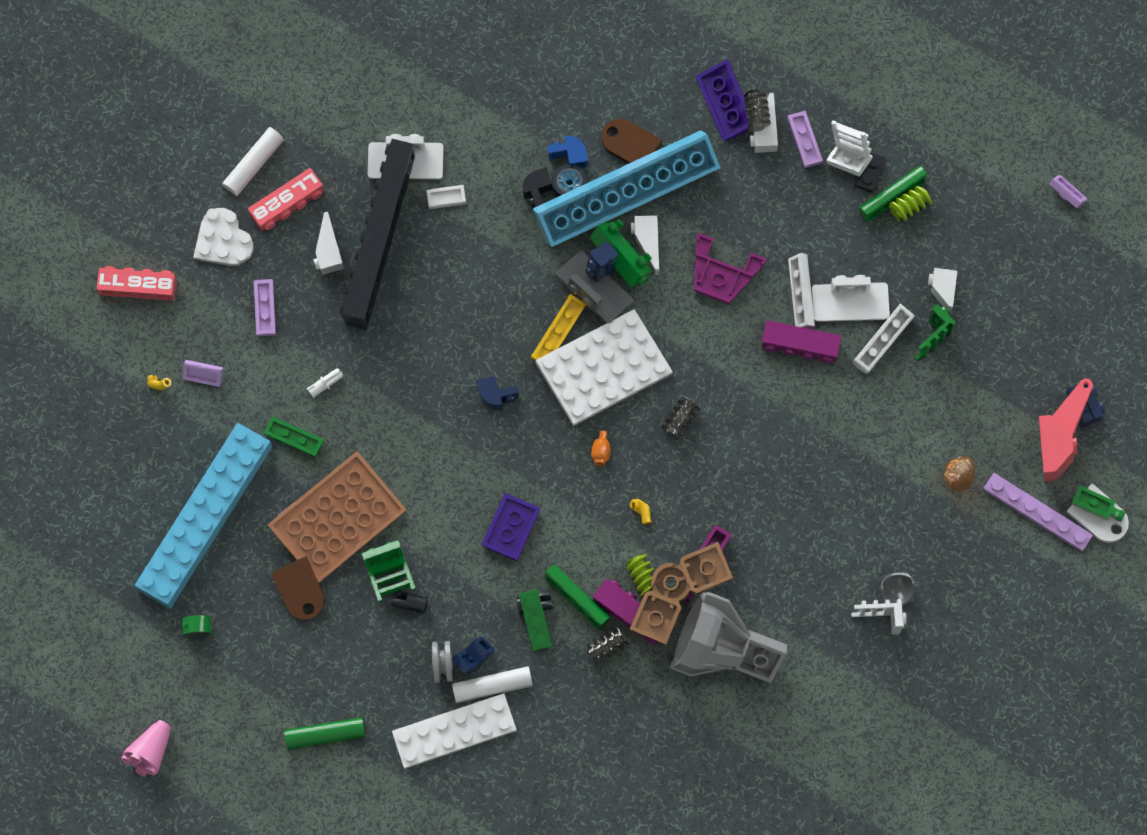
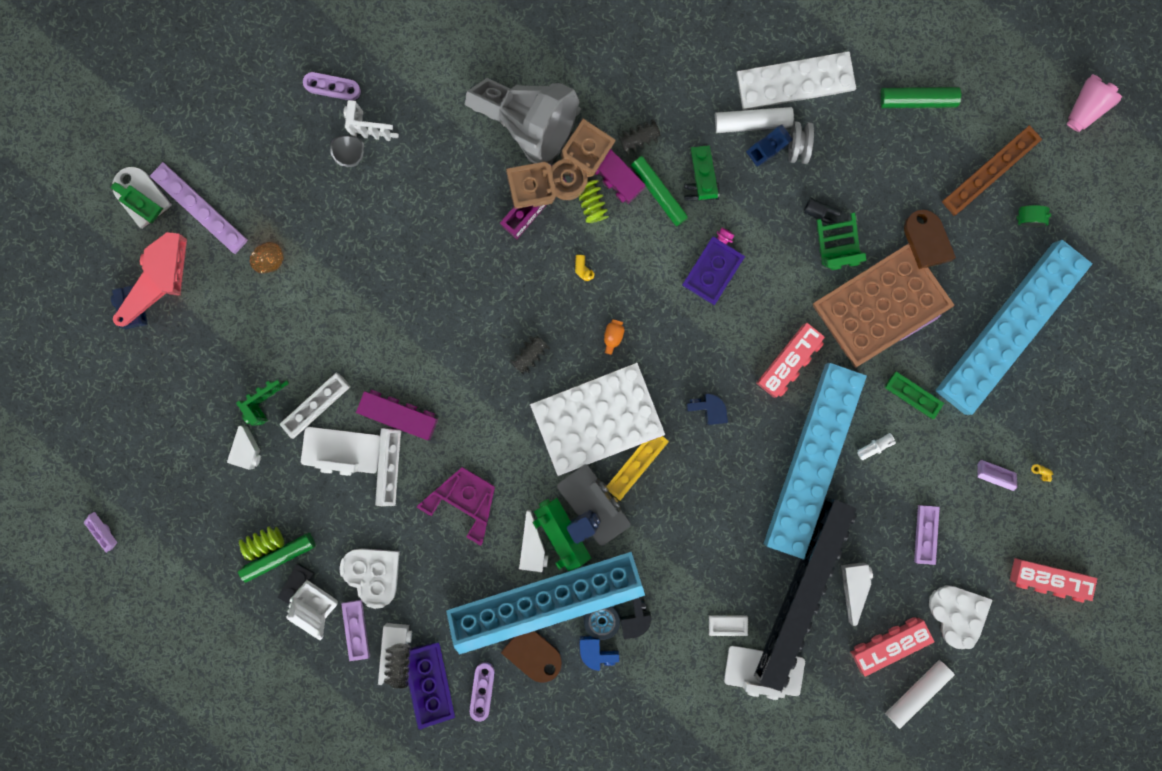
camera: 170 degrees left, 15 degrees up
none -> lavender plate [303,72,361,101]
none -> white plate [339,548,400,609]
none -> lavender plate [470,662,495,722]
none -> dark pink plate [717,227,735,244]
none -> coral brick [756,323,825,398]
none -> medium azure brick [764,363,867,559]
none -> dark orange plate [942,125,1042,216]

